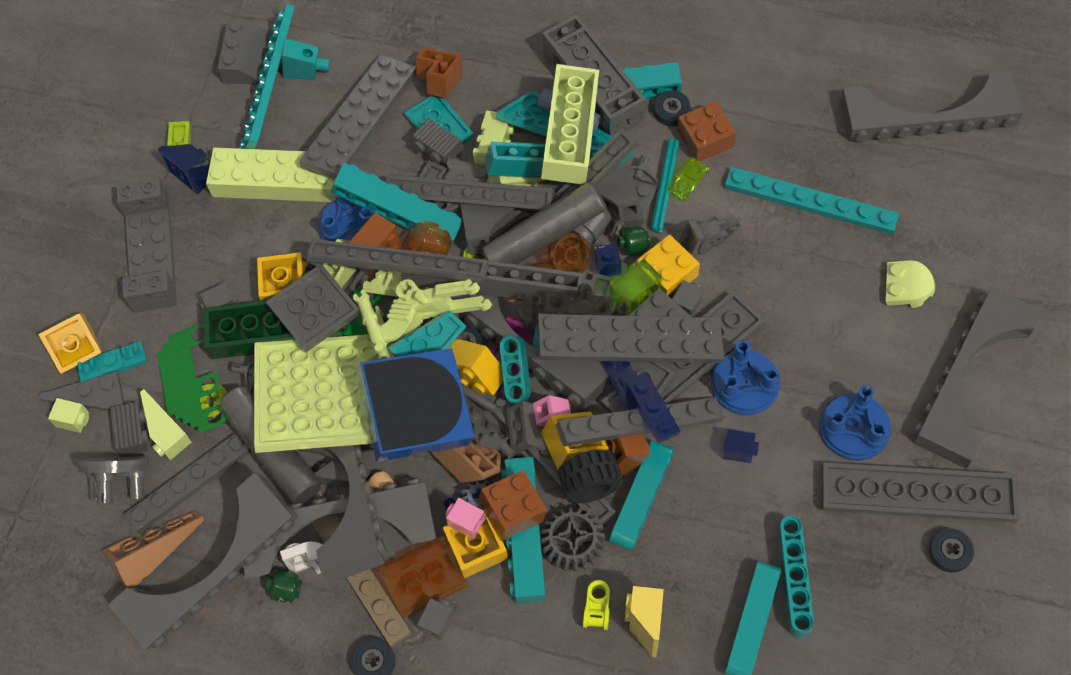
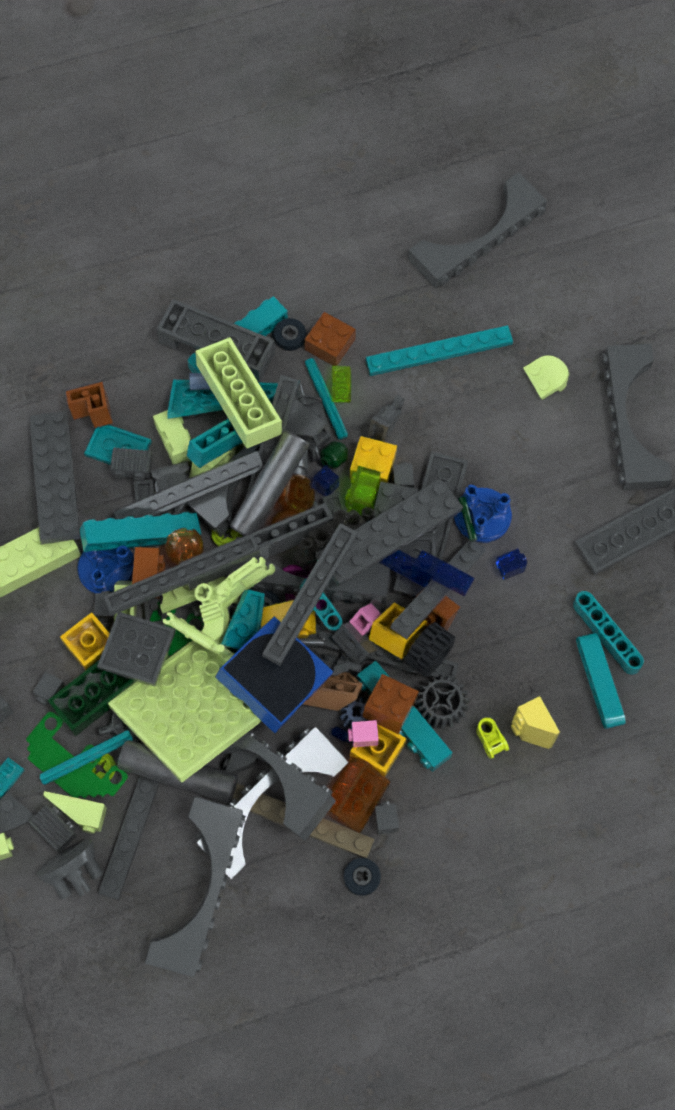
camera: 40 degrees left, 5 degrees up
medium nougat wedge [102,511,204,587] -> none
dark green head [265,570,302,603] -> none
white slope [280,542,323,574] -> none
light nougat piece [369,471,395,493] -> none
teal beam [609,440,675,551] -> none
blue piece [819,385,891,461] -> none
none -> teal axle [39,730,133,785]
none -> dark grey plate [262,523,358,666]
none -> dark green piece [458,497,477,542]

